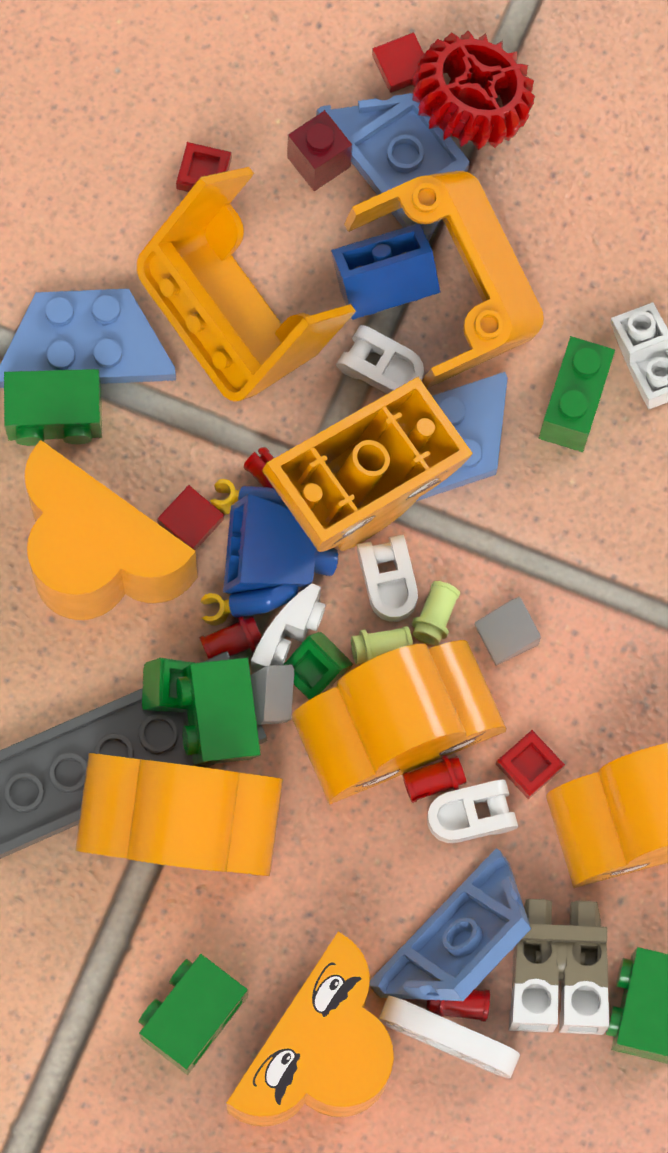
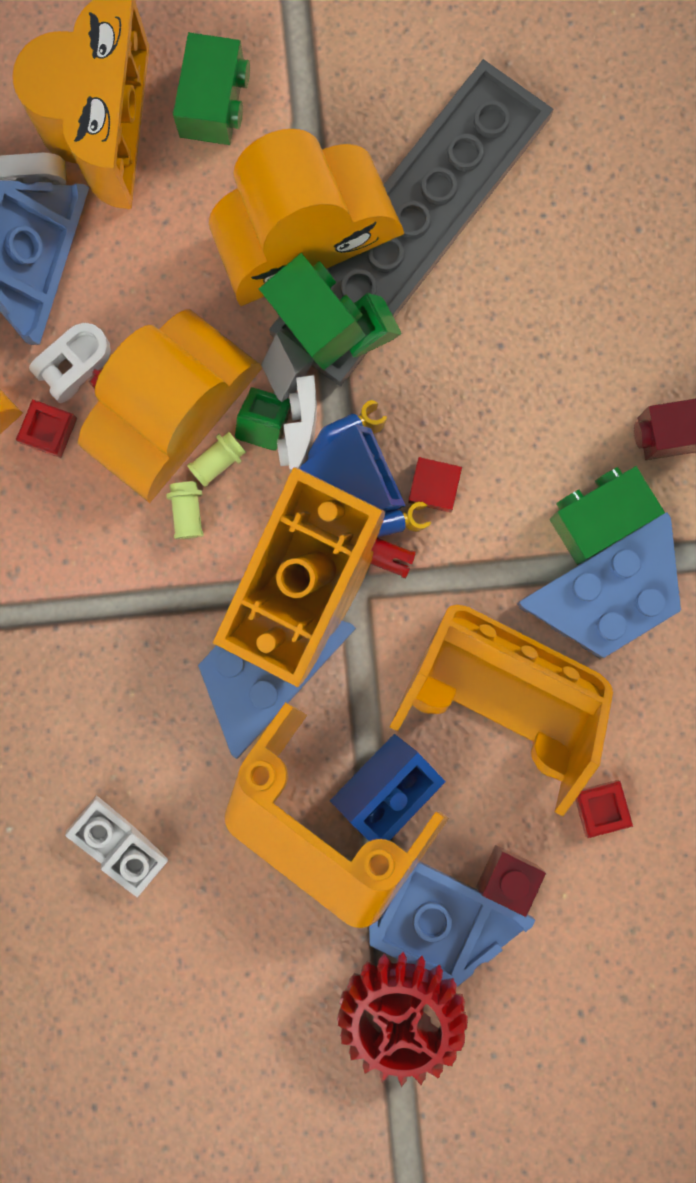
camera: 160 degrees right, 10 degrees up
light orange brick [24,440,198,620] -> none
red pin [199,616,262,659] -> none
white plate [336,325,424,394] -> none
white plate [357,535,418,622] -> none
red tile [372,32,424,93] -> none
light grey slope [474,597,541,666] -> none
green brick [538,336,615,452] -> none

